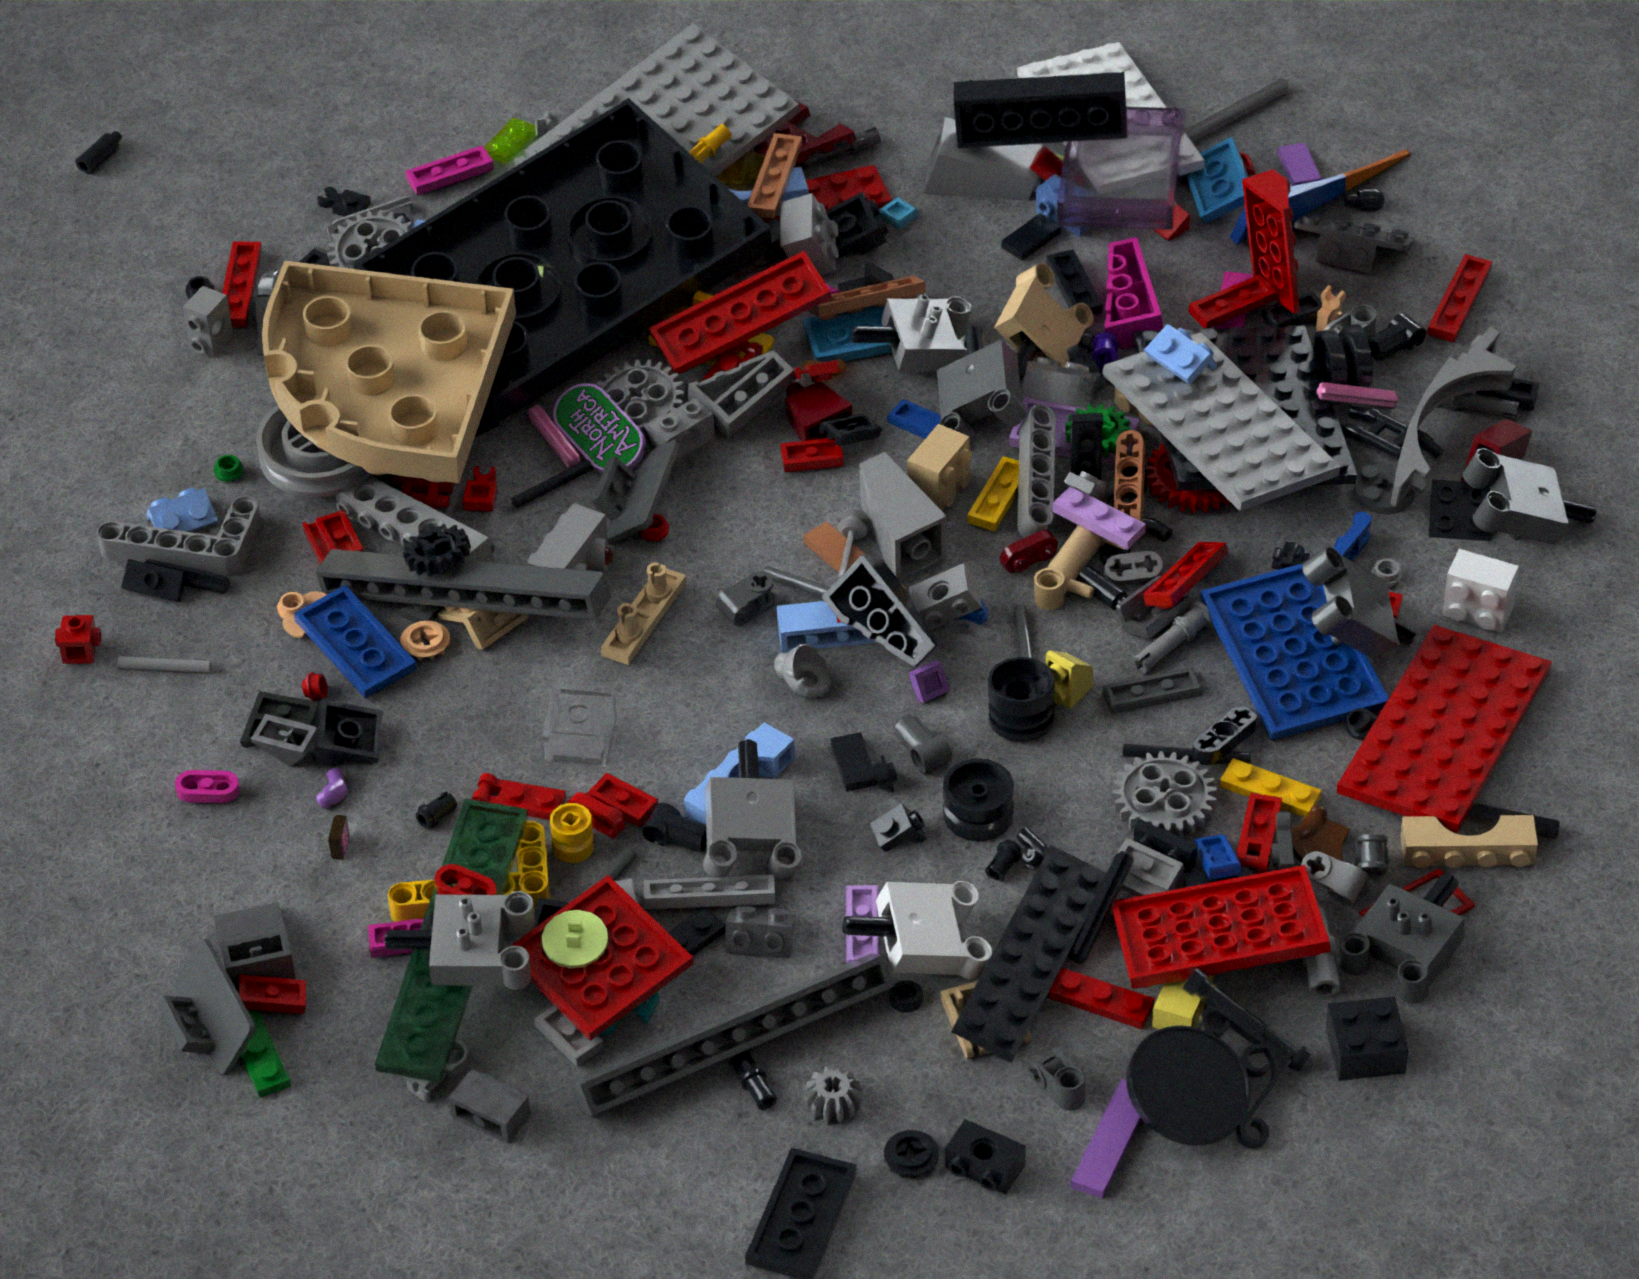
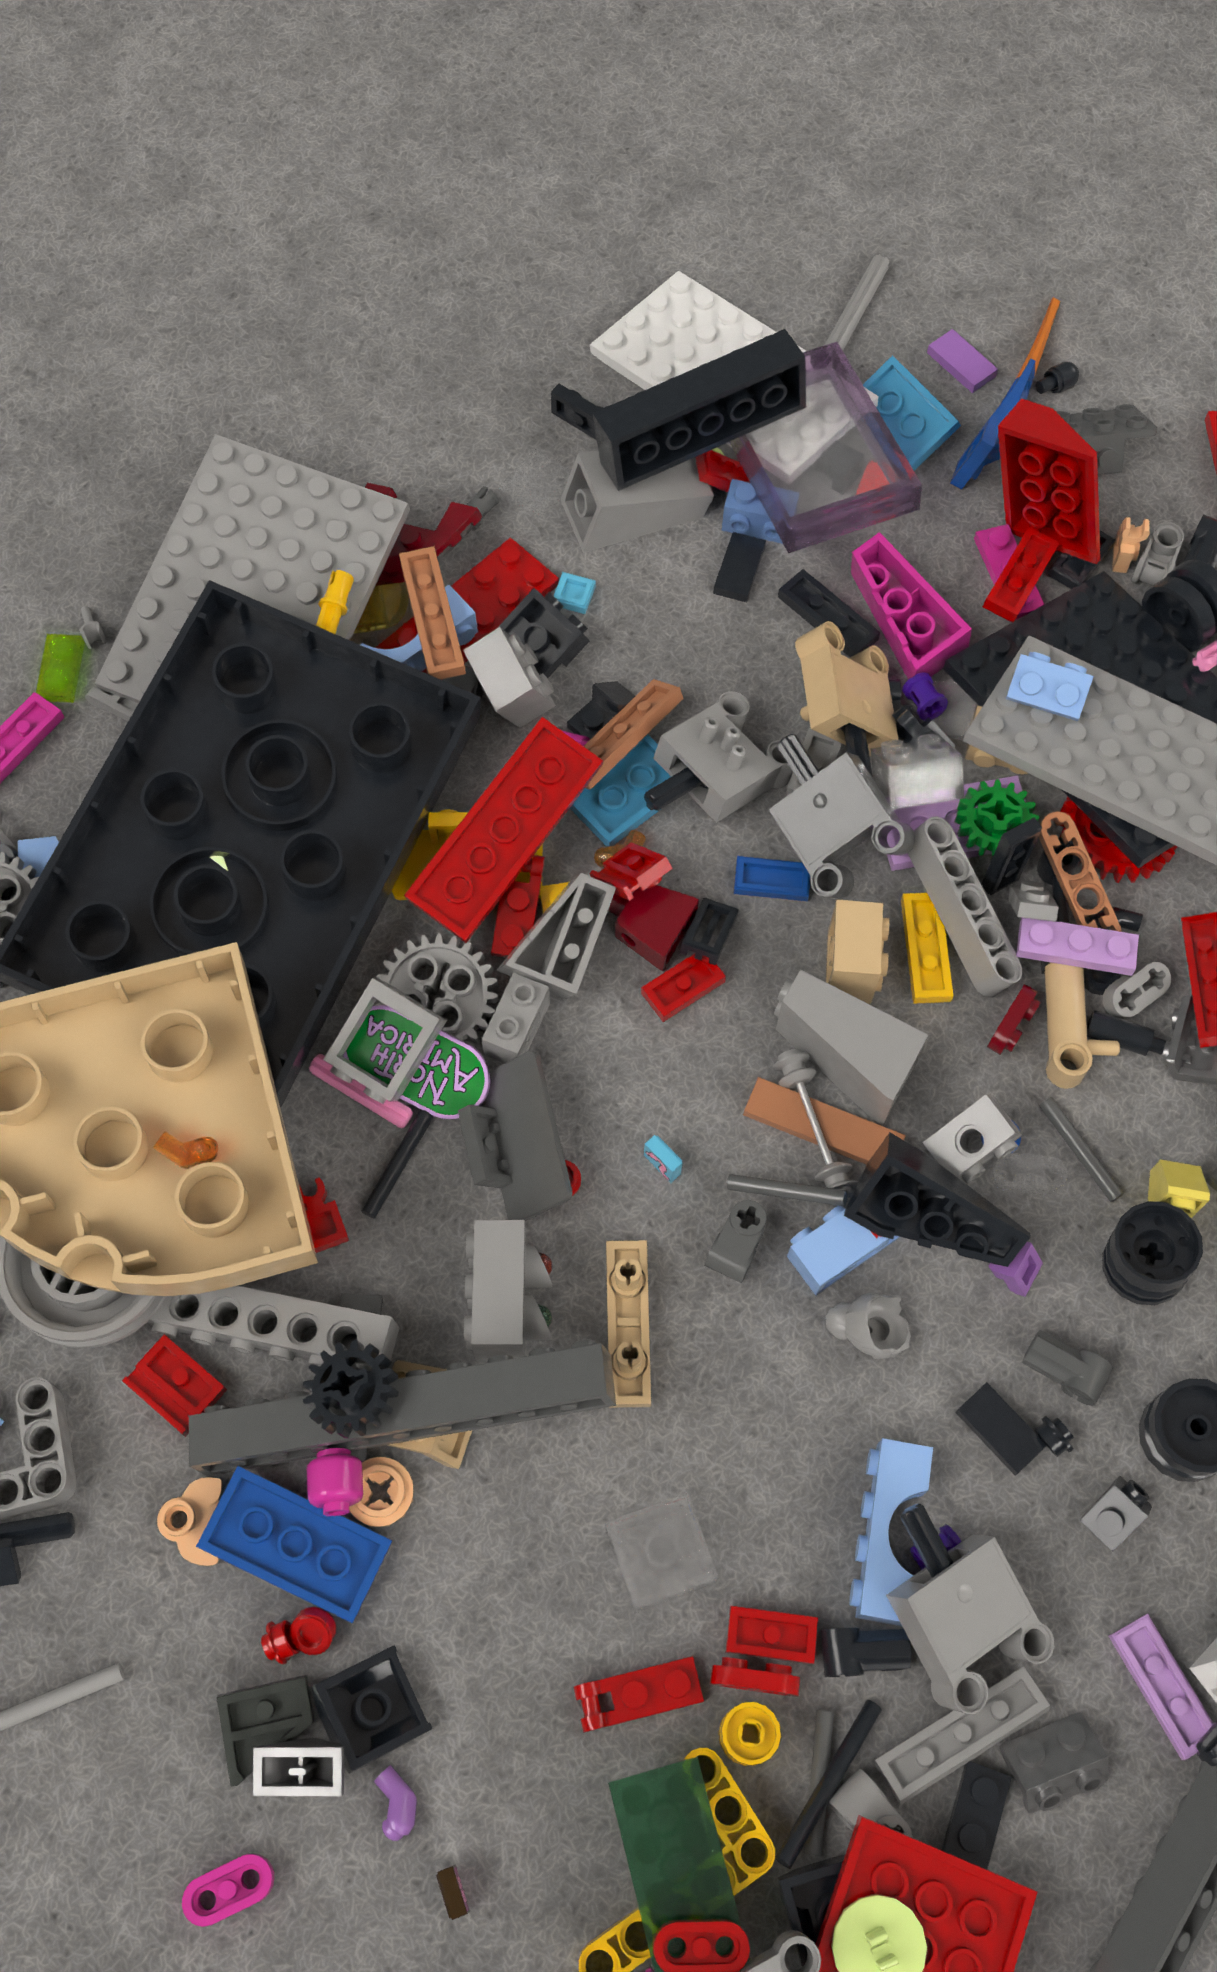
camera: 30 degrees left, 20 degrees up
black pin [416,791,457,828] -> none
none -> clear orange arm [152,1131,218,1169]
none -> red tile [289,1607,336,1655]
none -> dark pink head [307,1448,364,1516]
none -> light grey window [323,978,447,1104]
none -> medium azure tile [644,1135,683,1183]
none -> black bar [775,1700,882,1869]

